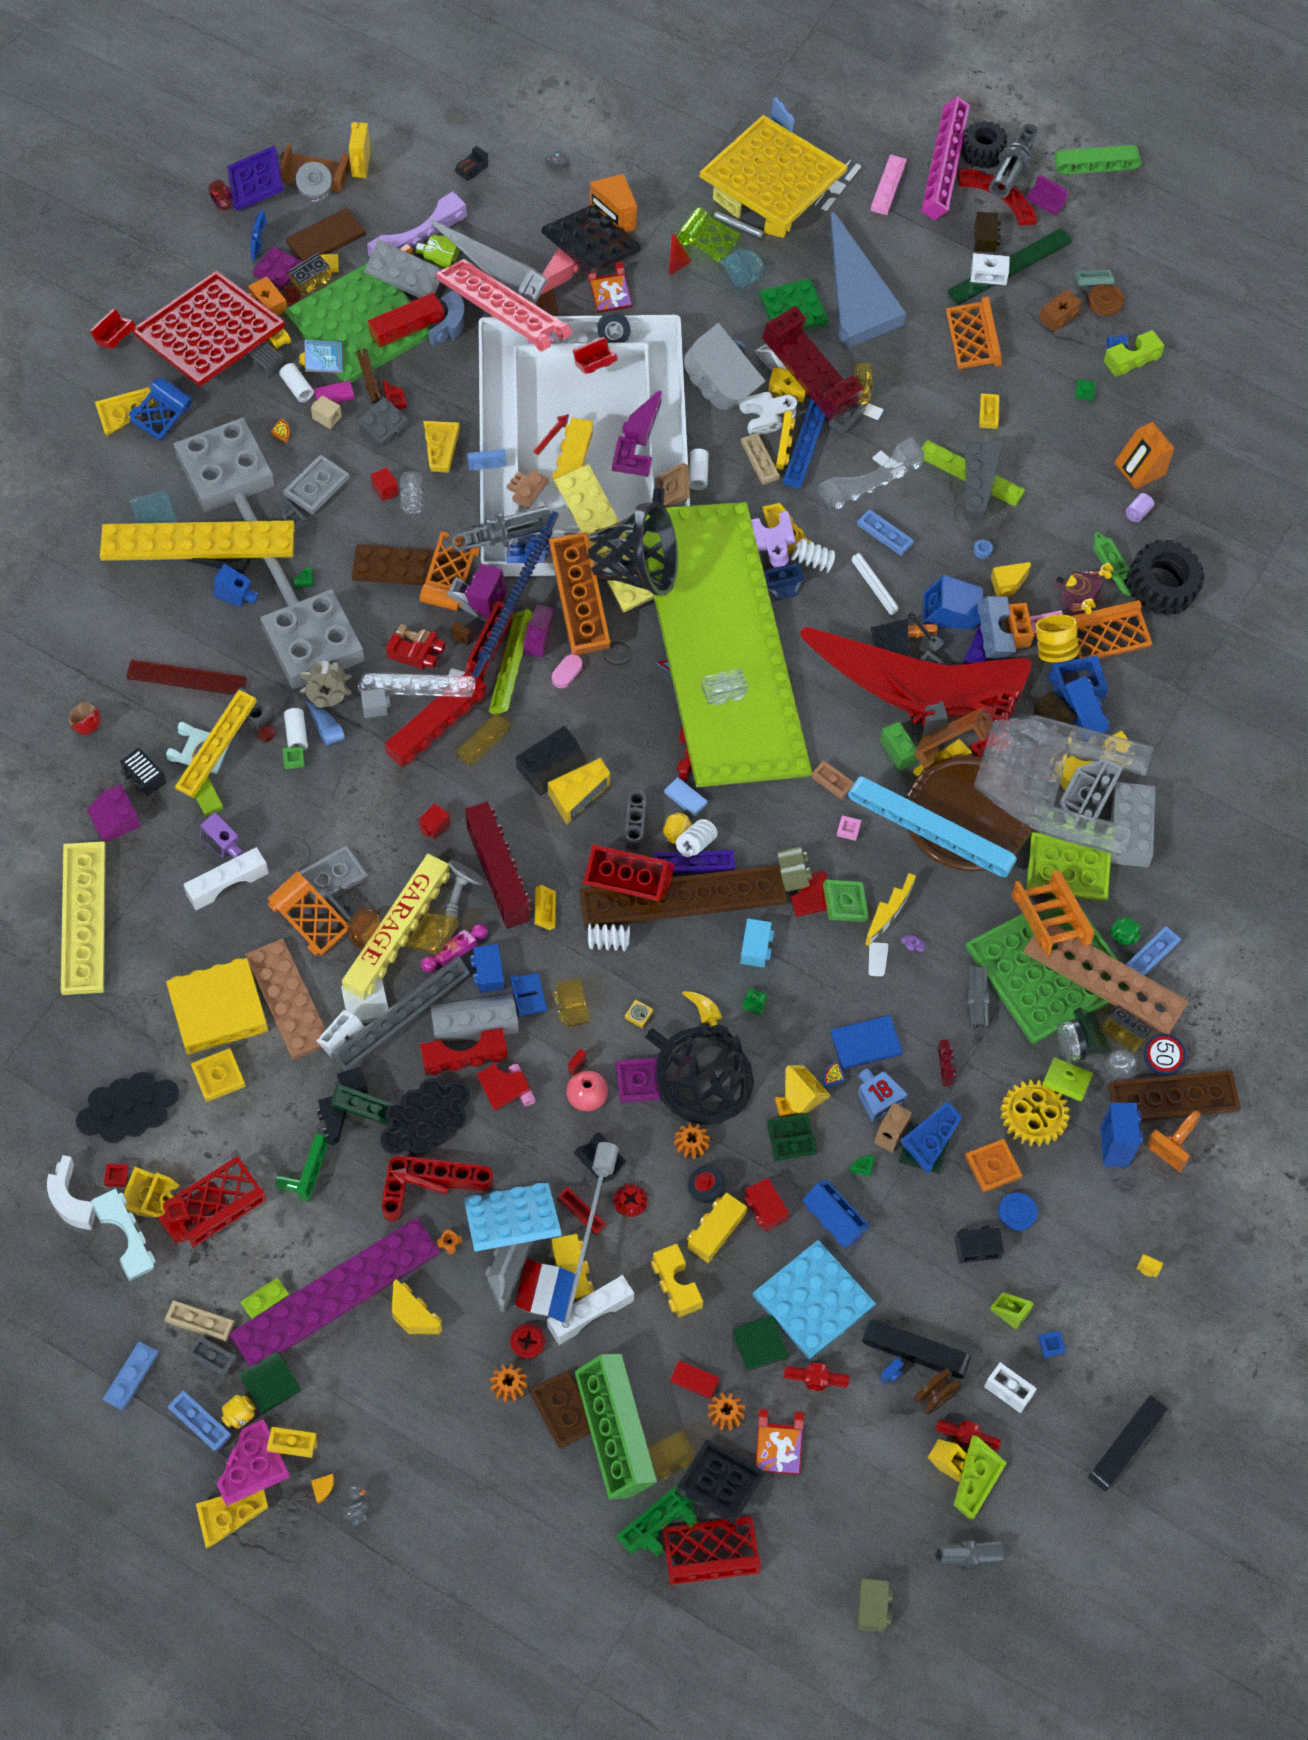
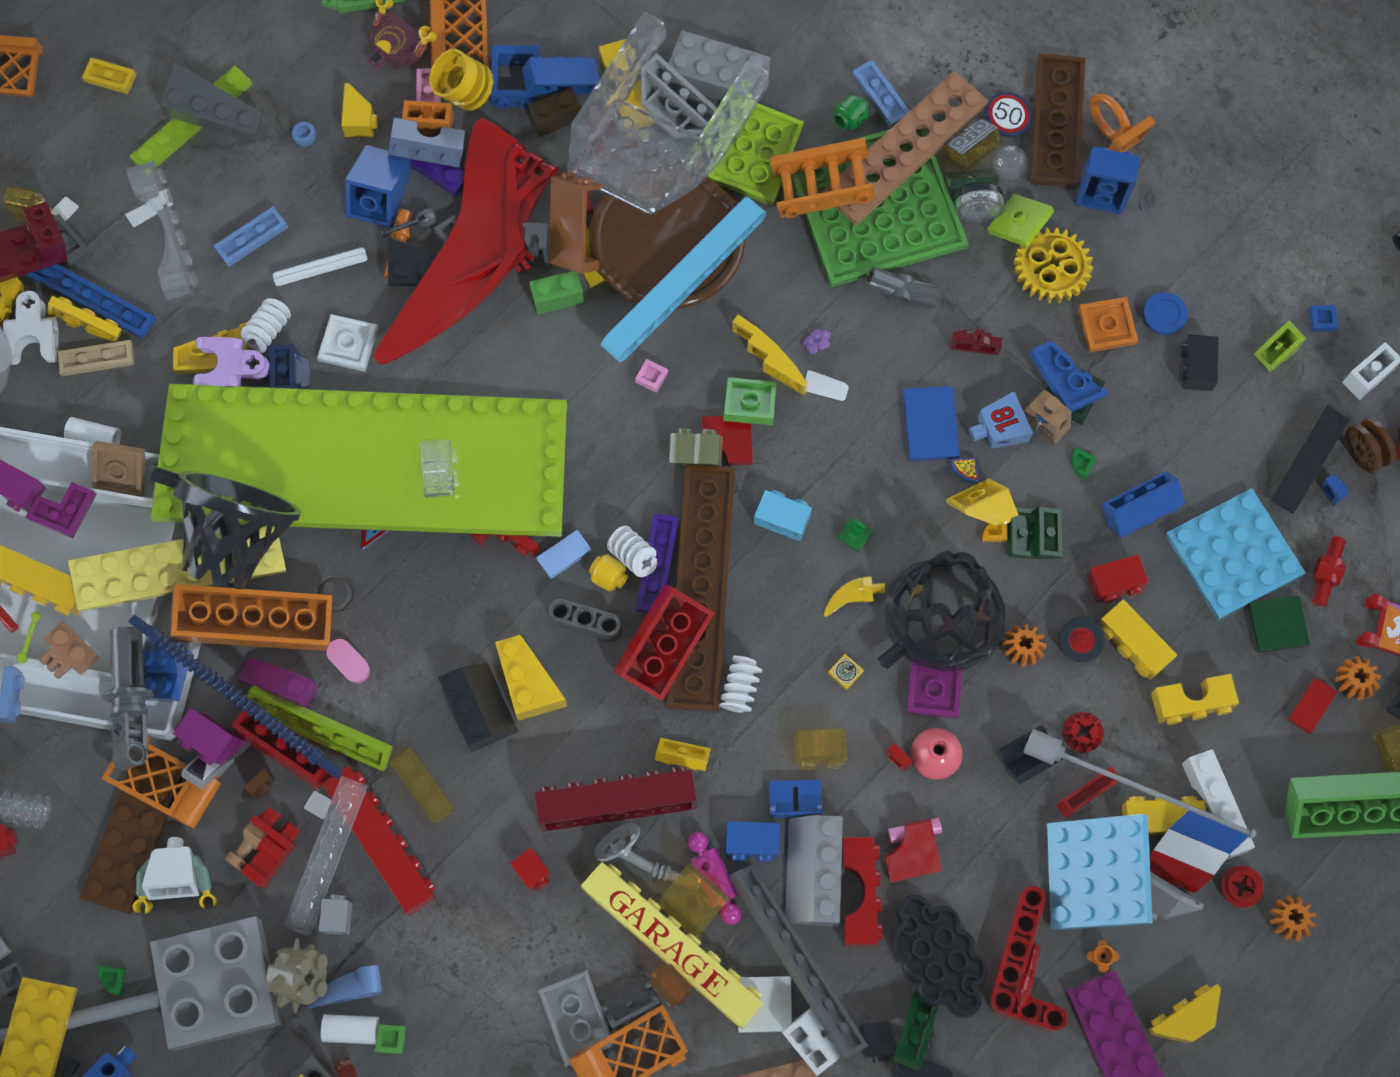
camera: 75 degrees left, 10 degrees up
reddish brown tile [529,1370,591,1450] -> none
nougat plate [811,761,854,800] -> none
yellow plate [1136,1254,1163,1277] -> none
none -> lime hinge [16,611,41,664]
none -> white torso [133,837,217,913]
none -> white tile [317,314,378,372]

